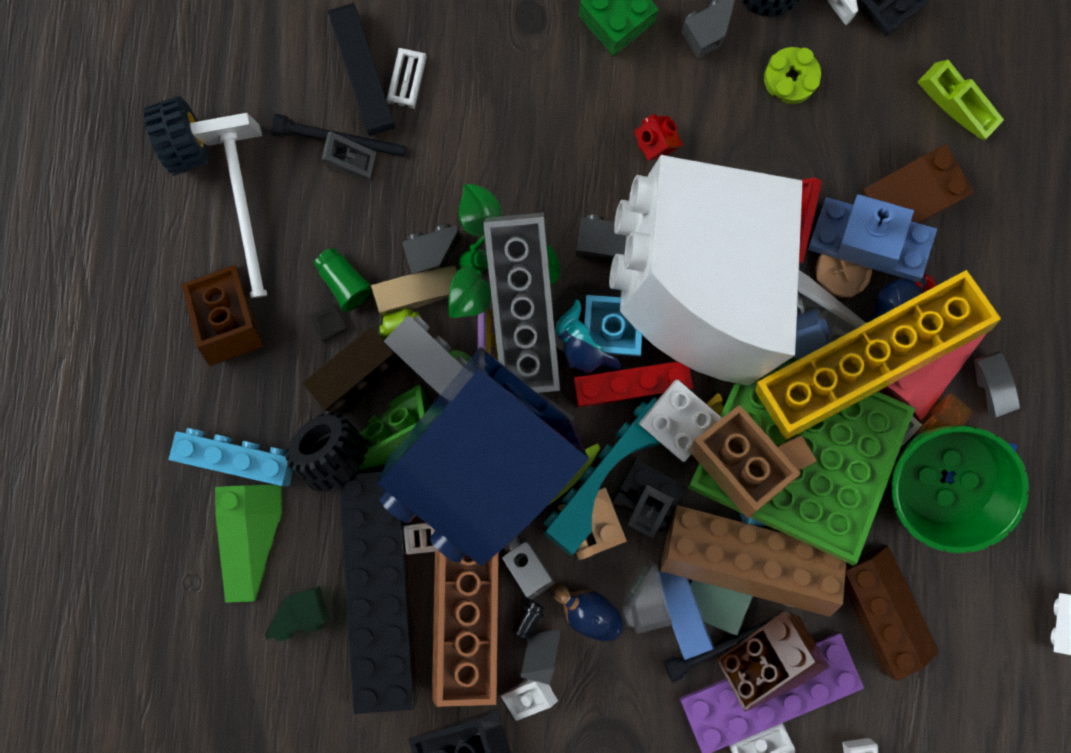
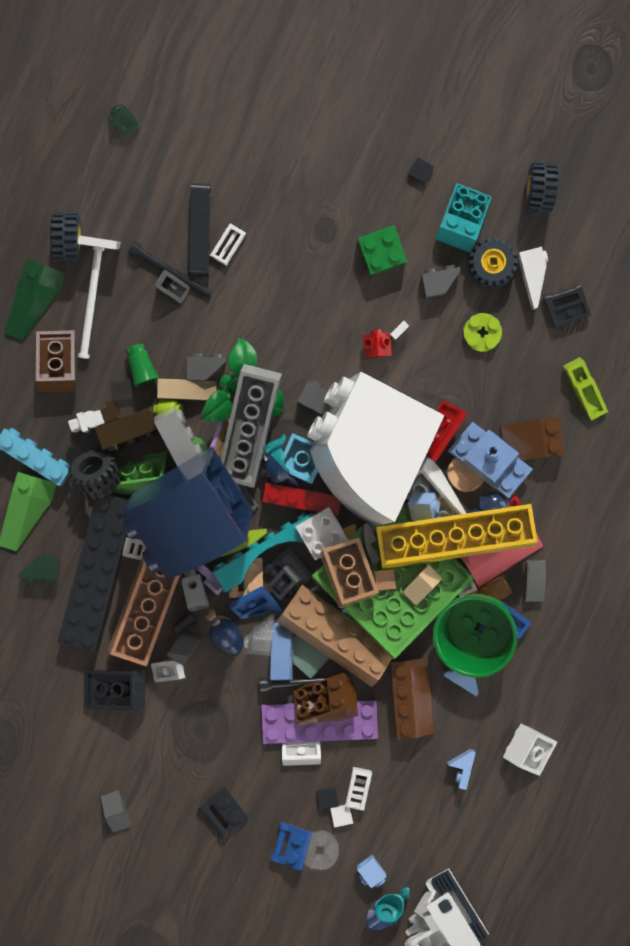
camera: 25 degrees right, 5 degrees up
none -> dark green wedge [4,259,66,340]
none -> white hips [68,400,122,433]
none -> lavender plate [197,565,222,595]
none -> blue wing [230,586,283,619]
none -> dark grey slope [361,523,380,567]
none -> white tile [390,321,409,341]
none -> tan slope [402,565,442,606]
none -> light blue slope [443,669,478,696]
none -> light blue slope [447,749,476,790]

